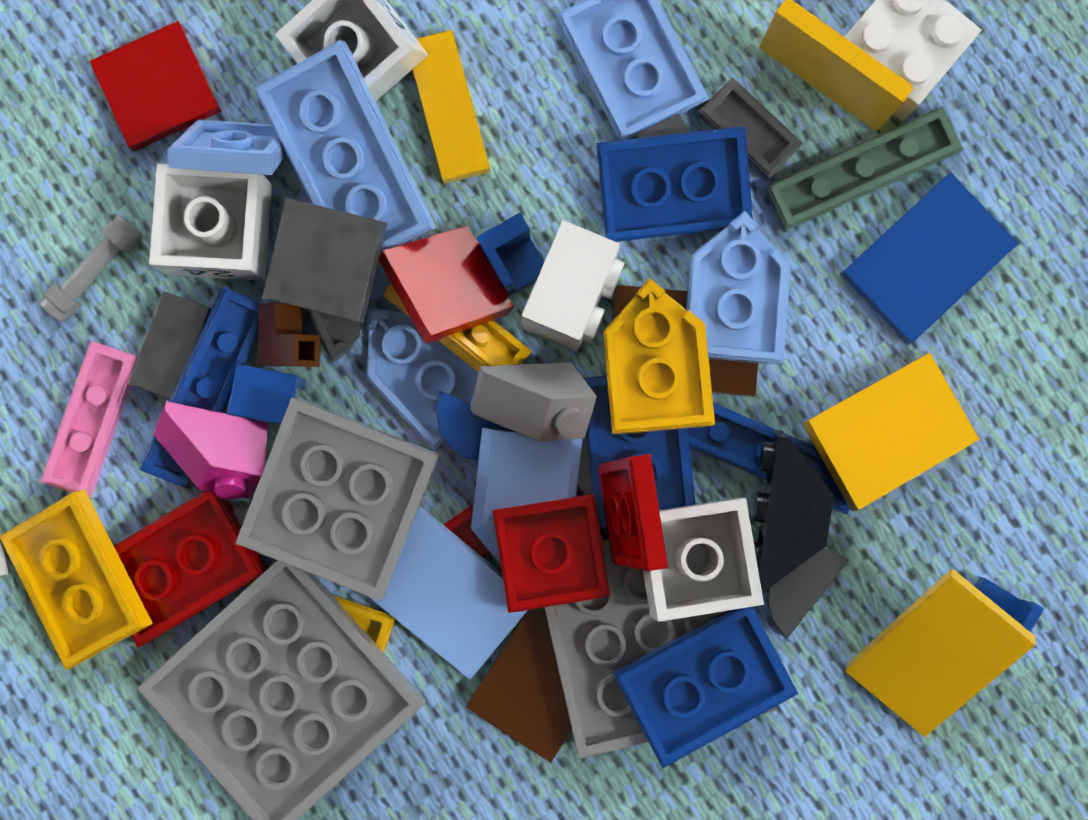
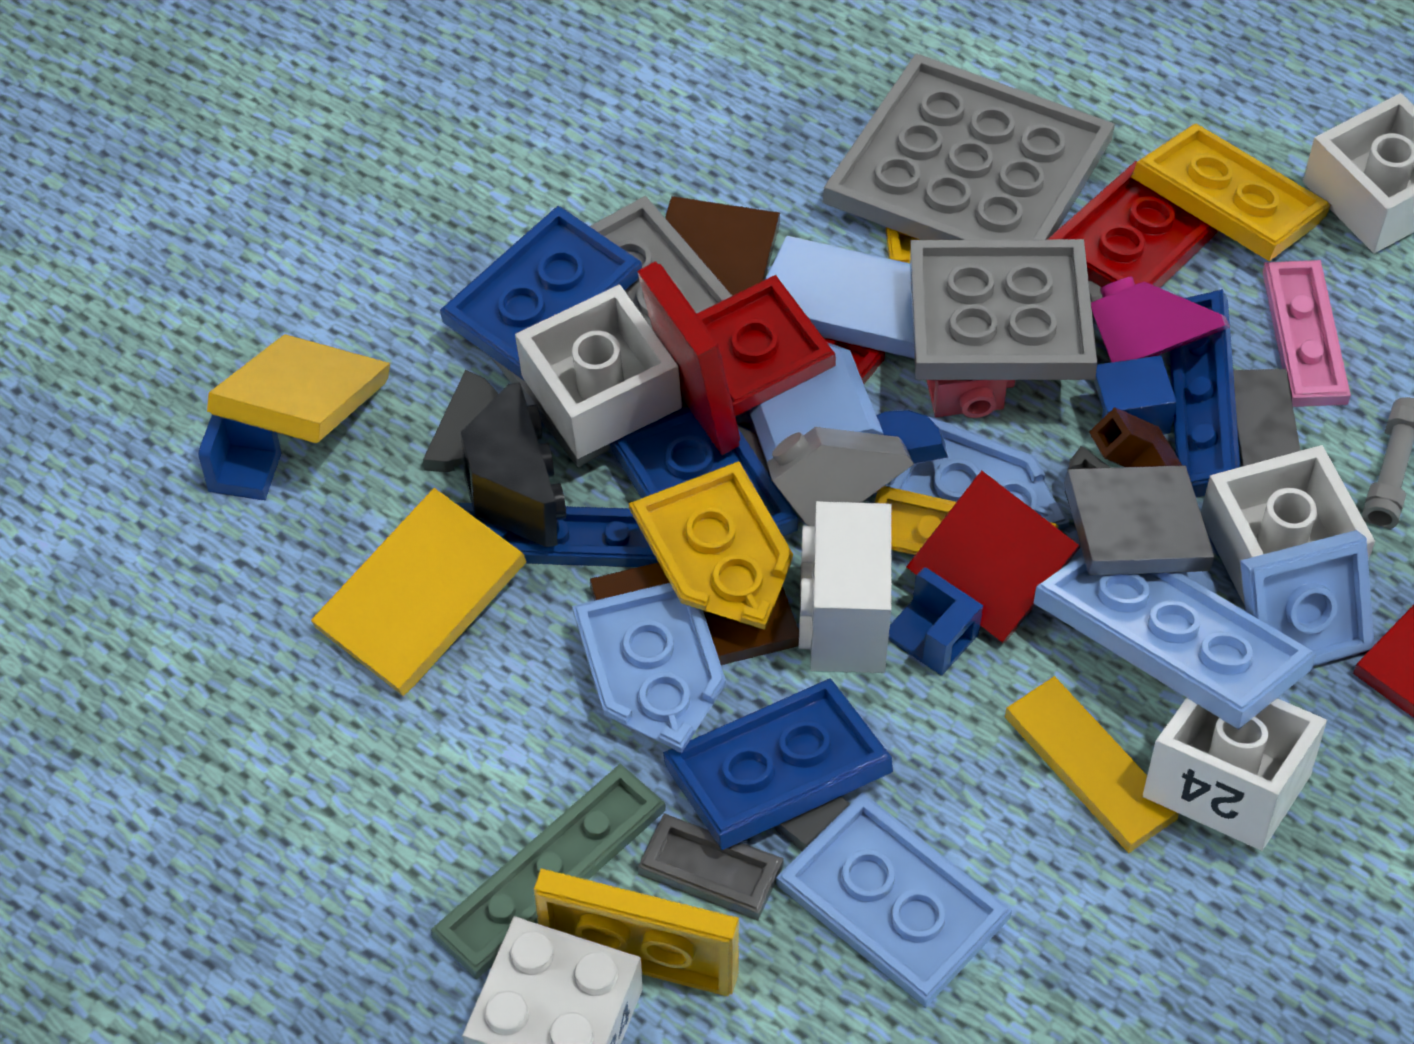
camera: 160 degrees right, 30 degrees down
blue tile [840,172,1019,345] -> none

